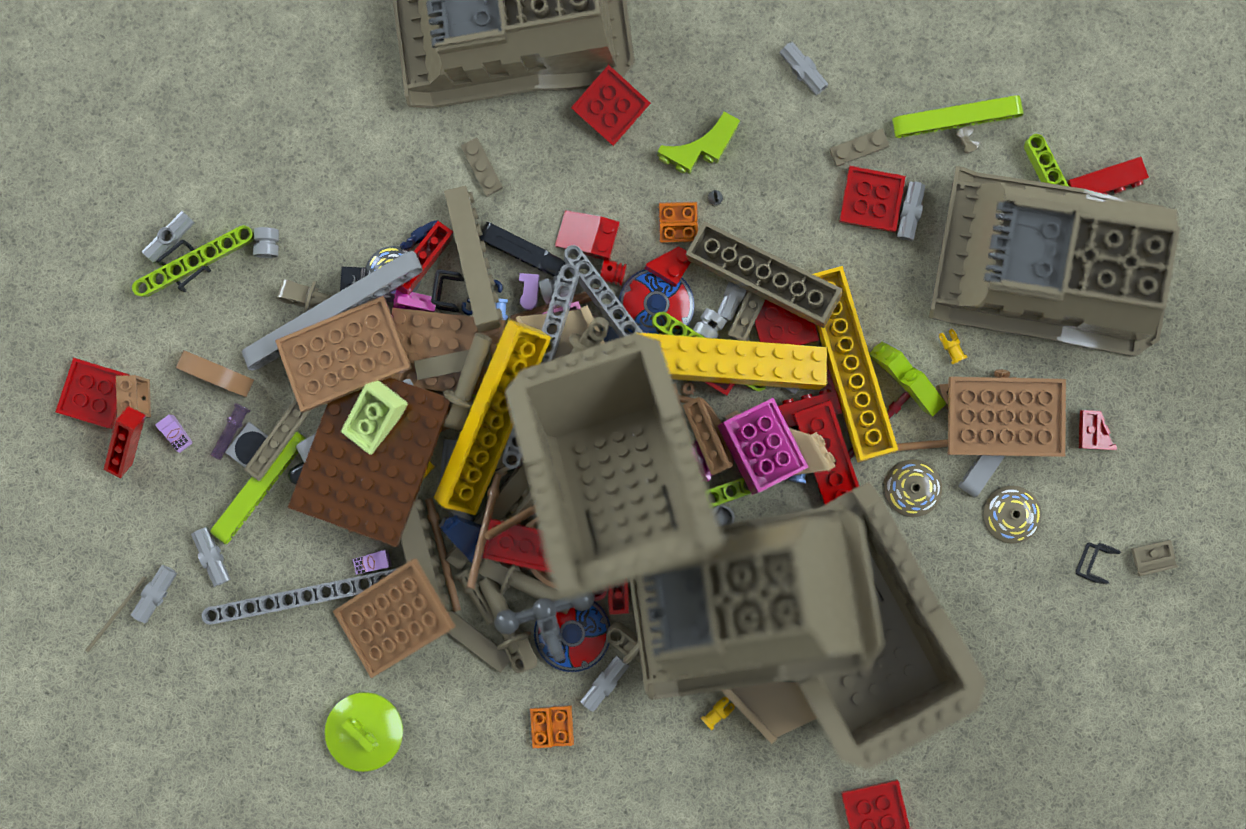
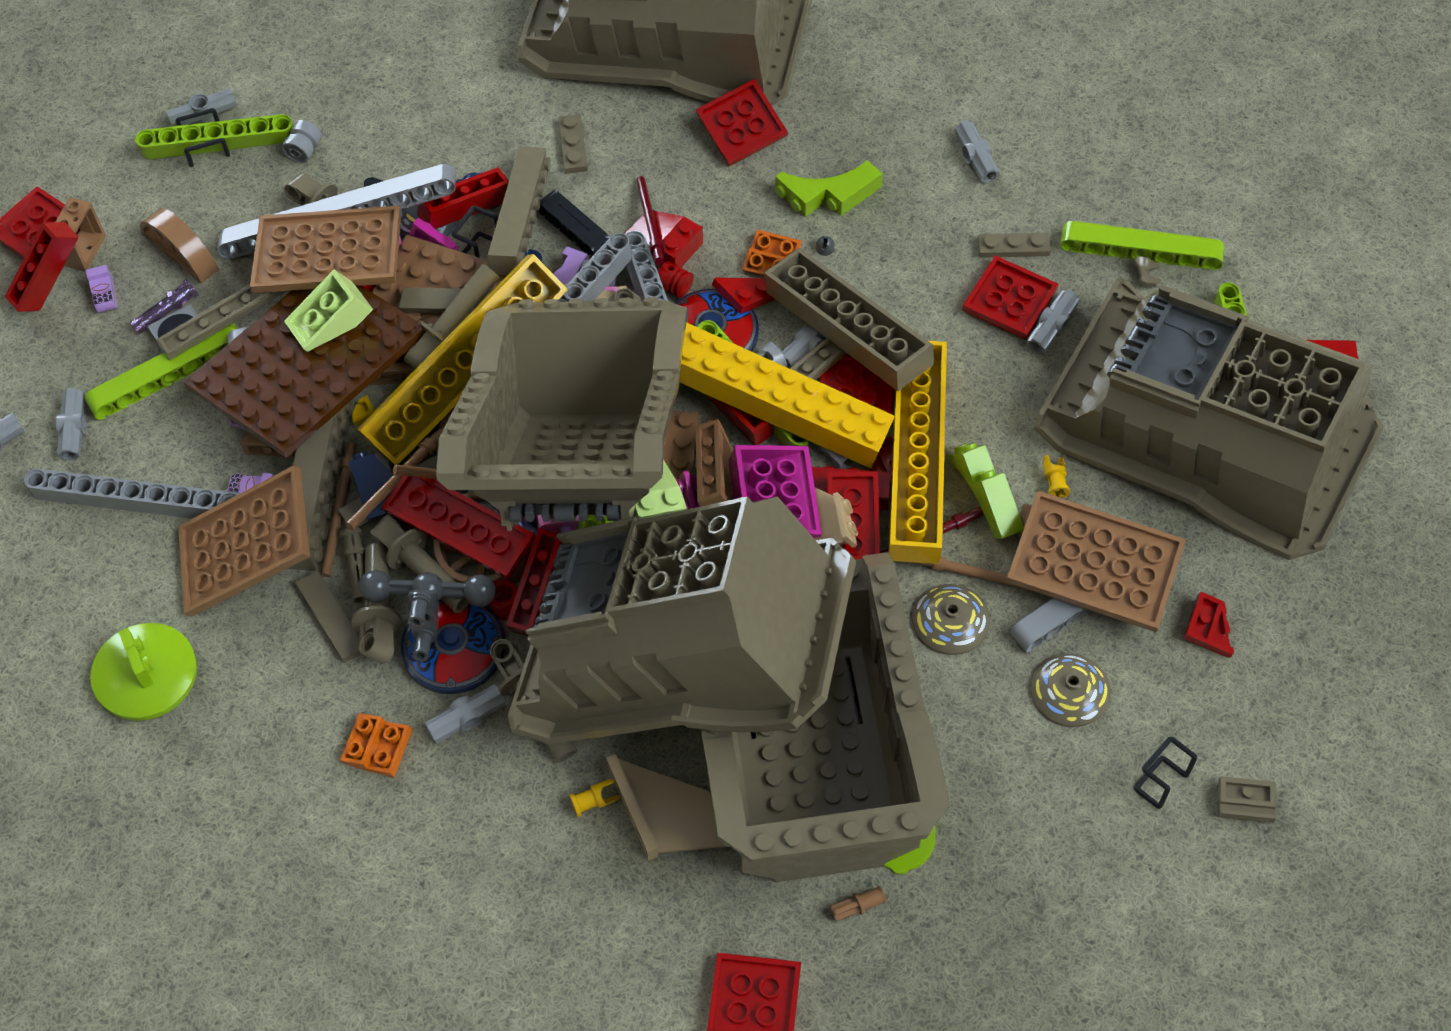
camera: 20 degrees right, 25 degrees down
none -> dark red bar [636,176,664,265]

